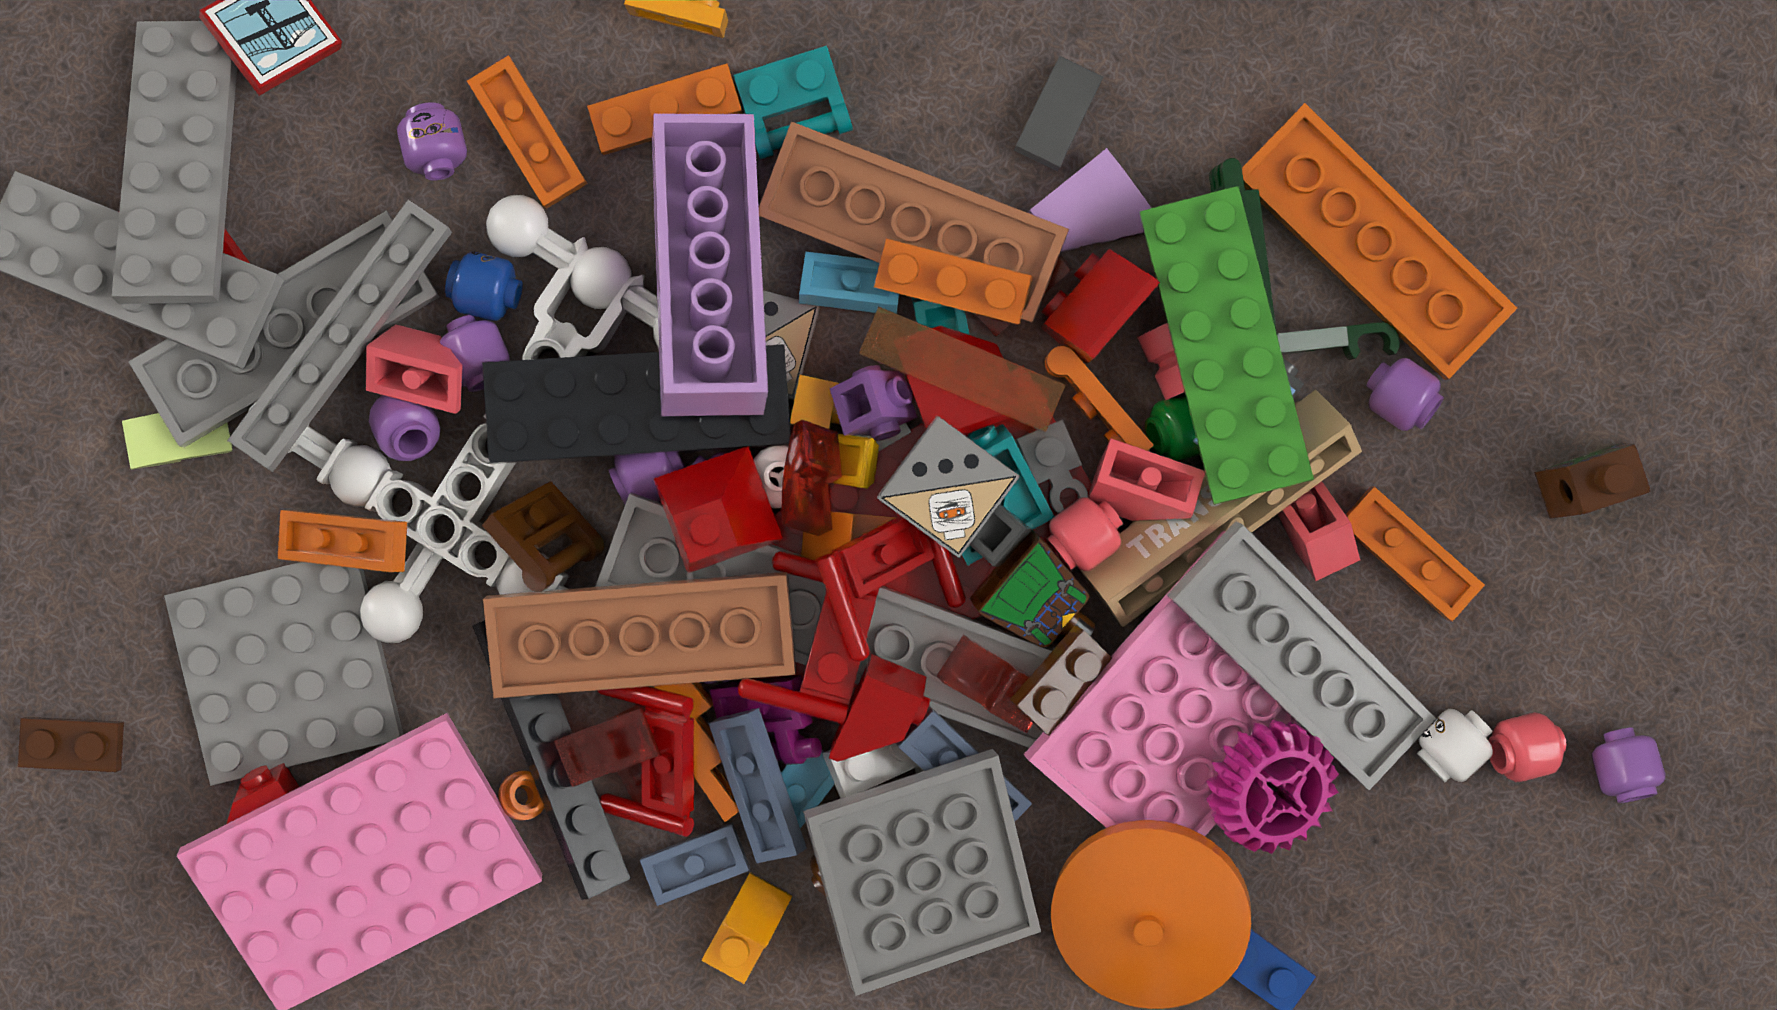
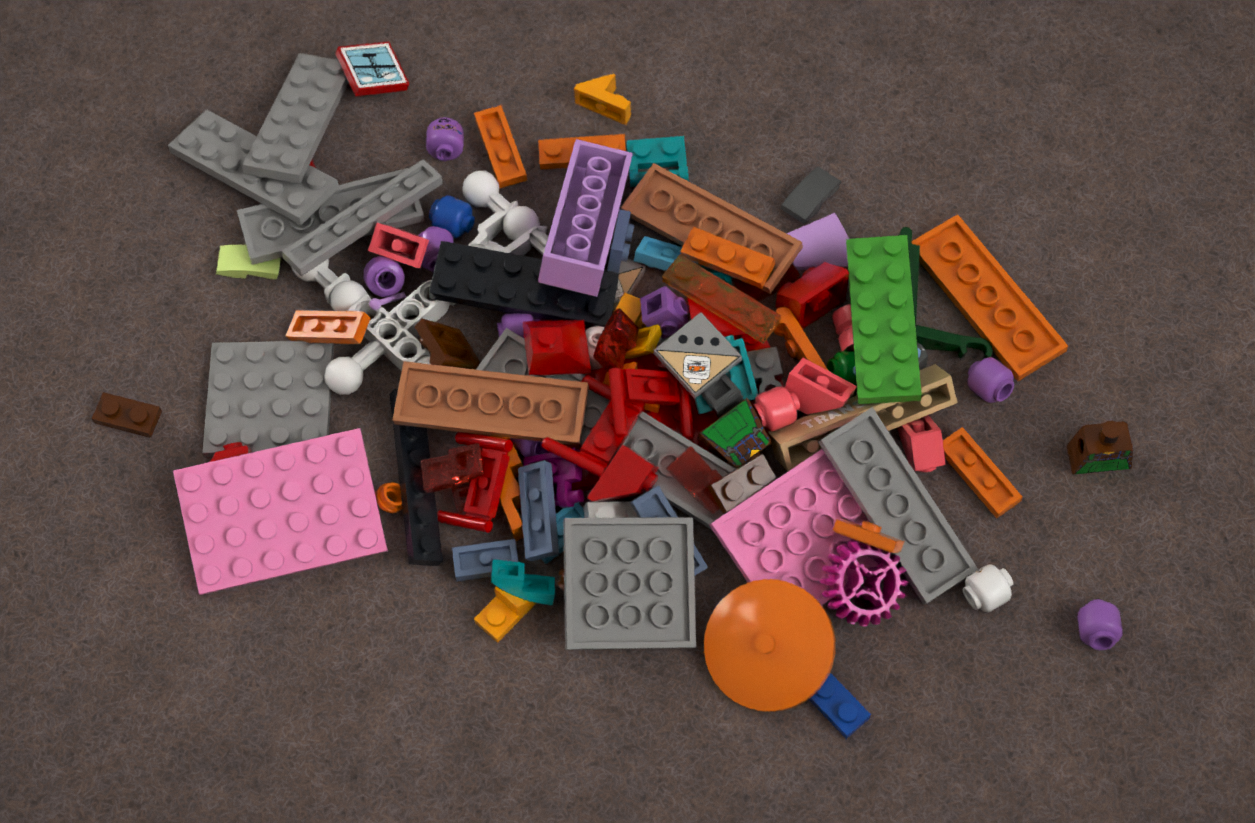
camera: 15 degrees right, 25 degrees down
coral head [1488,712,1567,782] -> none
none -> lavender hinge [369,292,406,310]
none -> teal slope [491,559,555,606]
none -> sand blue plate [607,209,634,273]
none -> orange plate [833,519,904,553]

